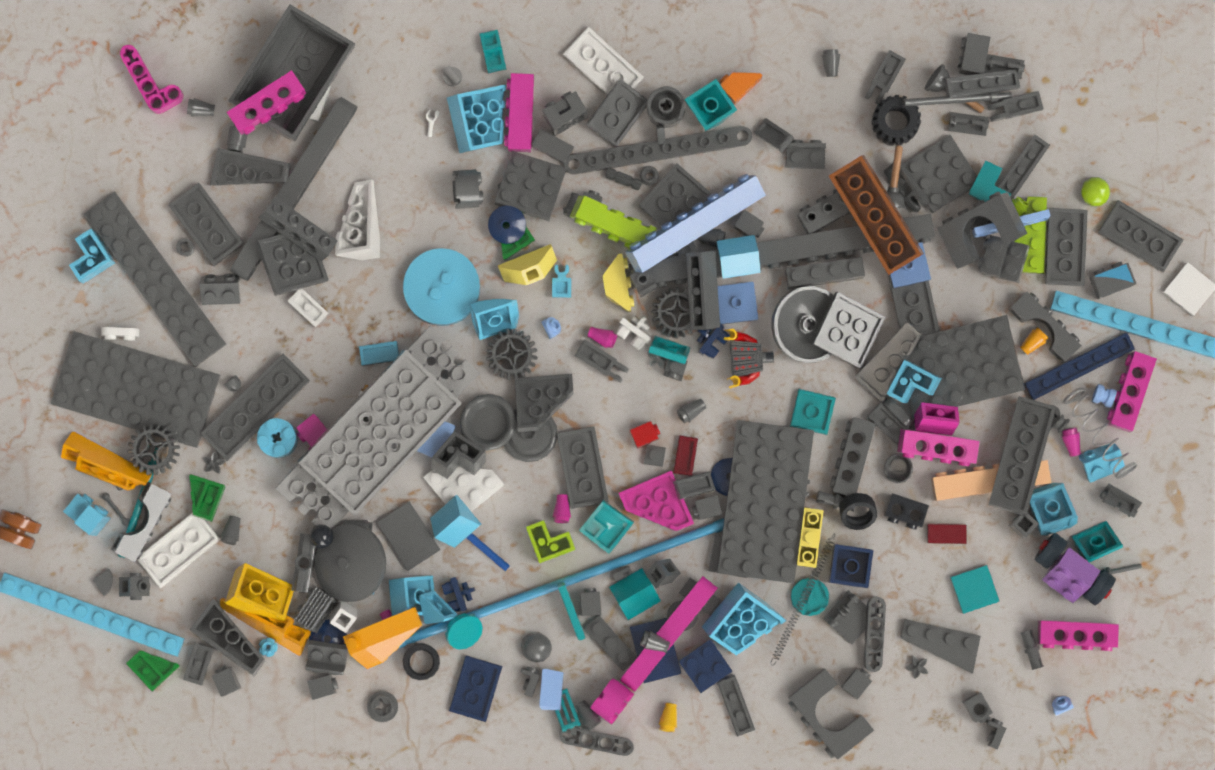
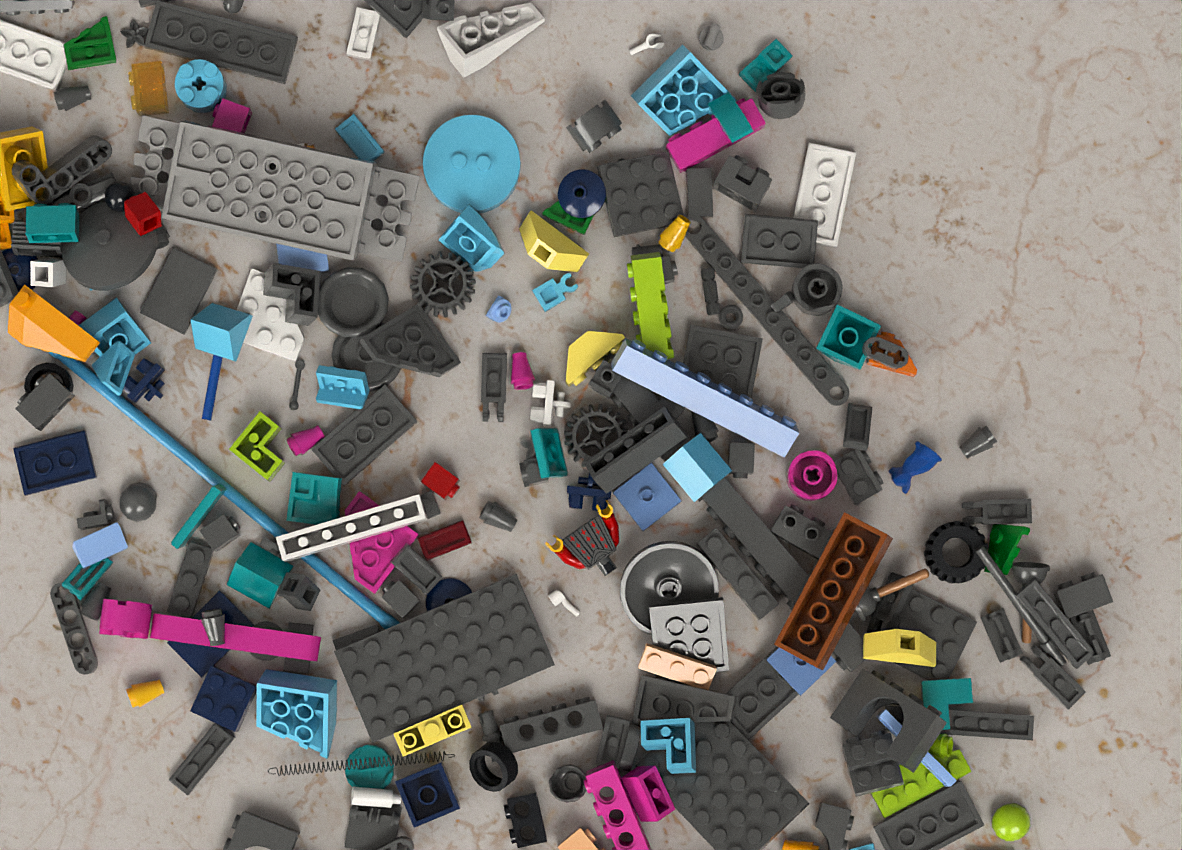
camera: 55 degrees right, 0 degrees up
teal tile [445,613,483,650] -> none
teal tile [790,389,836,435] -> none
none -> dark grey beam [12,136,112,205]
none -> dark grey brick [15,373,75,431]
none -> teal brick [25,203,79,243]
none -> red brick [124,191,162,236]
none -> clear yellow brick [128,61,169,116]
none -> white brick [276,494,428,562]
none -> dark grey hinge [289,360,305,410]
none -> medium azure bracket [316,365,369,409]
none -> white cylinder [351,787,401,808]
none -> white hand [548,590,580,617]
none -> light nougat plate [638,643,717,690]
none -> yellow cone [658,215,691,252]
none -> teal slope [708,92,754,143]
none -> dark grey cylinder [756,72,806,119]
none -> dark pink brick [787,450,837,501]
none -> dark grey beam [862,337,909,369]
none -> light yellow slope [863,629,936,667]
none -> blue animal [889,441,942,494]
none -> green wing [984,524,1030,575]

